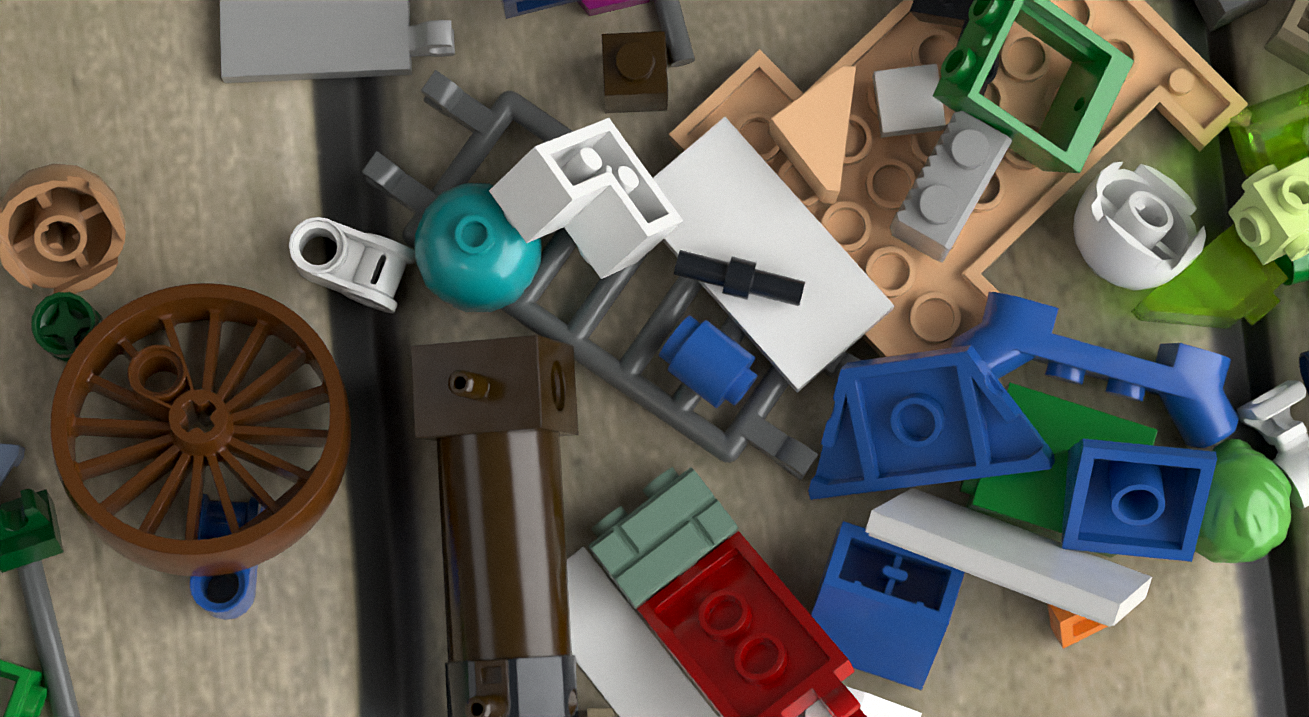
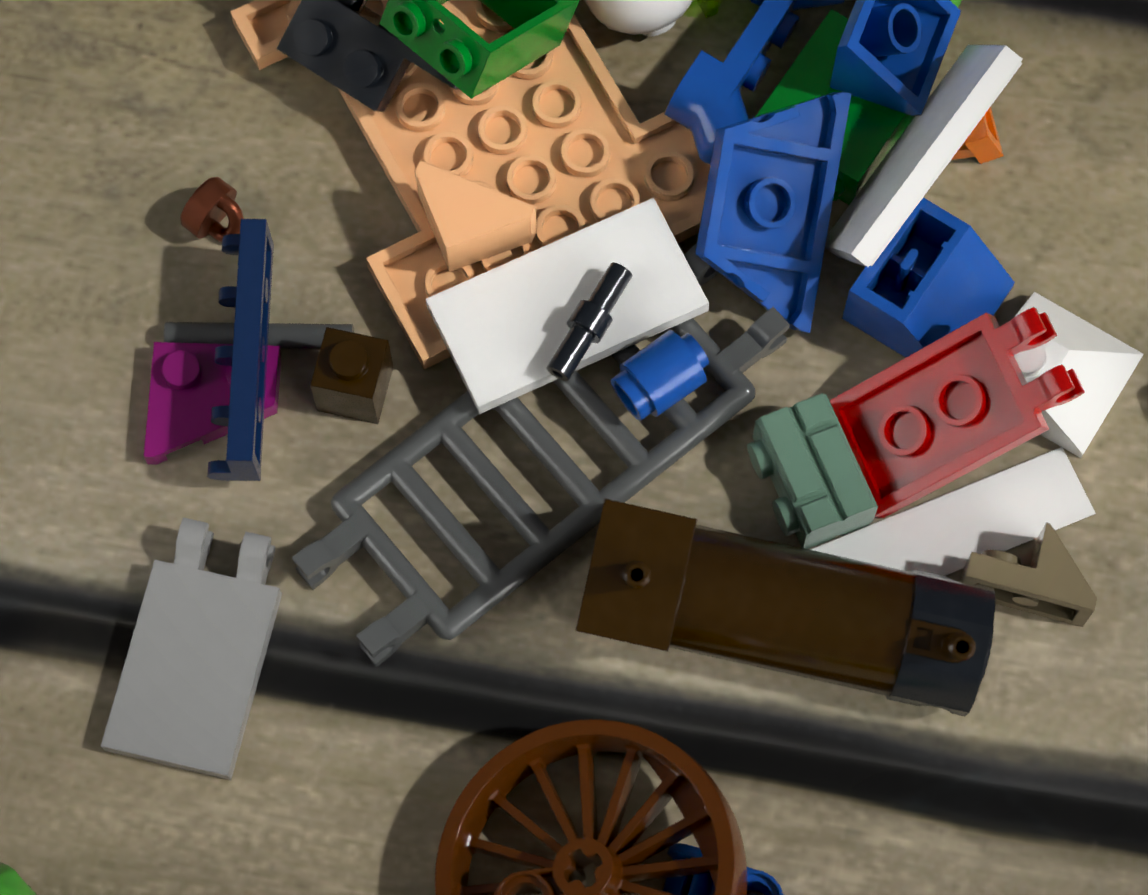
camera: 70 degrees left, 10 degrees down
white piece [289,217,415,313] -> none
teal cylinder [414,183,541,312] -> none
white brick [489,118,683,279] -> none
white tile [872,64,946,138] -> none
light grey brick [890,111,1012,263] -> none

